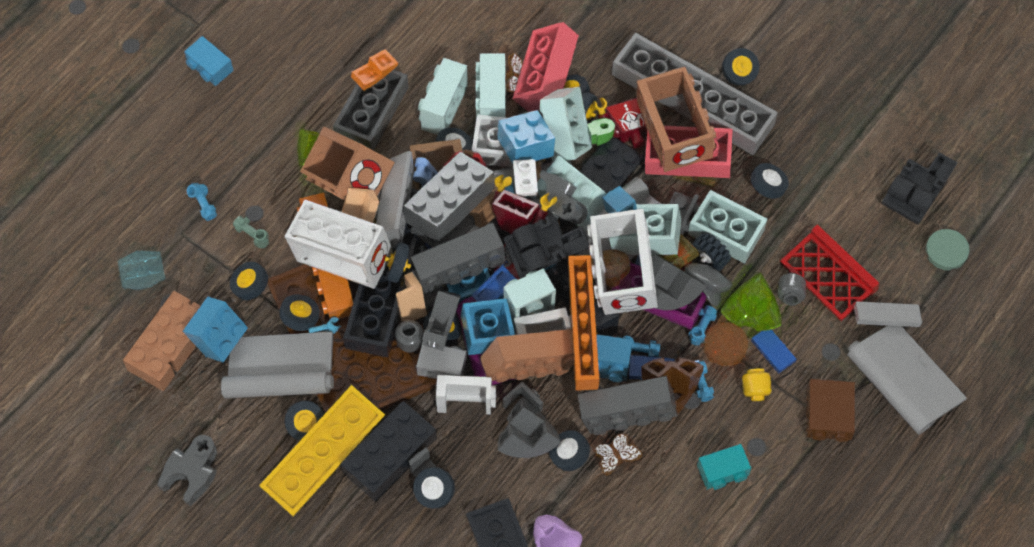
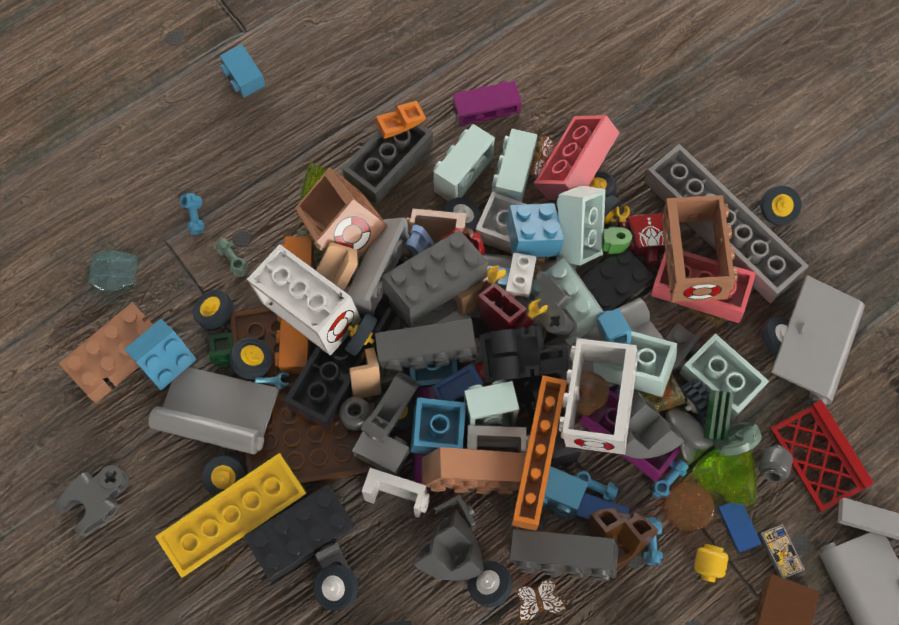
camera: 15 degrees right, 5 degrees up
none -> dark green bracket [209,332,234,366]
none -> magenta brick [453,81,522,127]
none -> dark green tile [703,390,734,440]
none -> sand green tile [713,422,762,456]
none -> tile [759,524,805,579]
none -> light grey door [771,275,865,406]

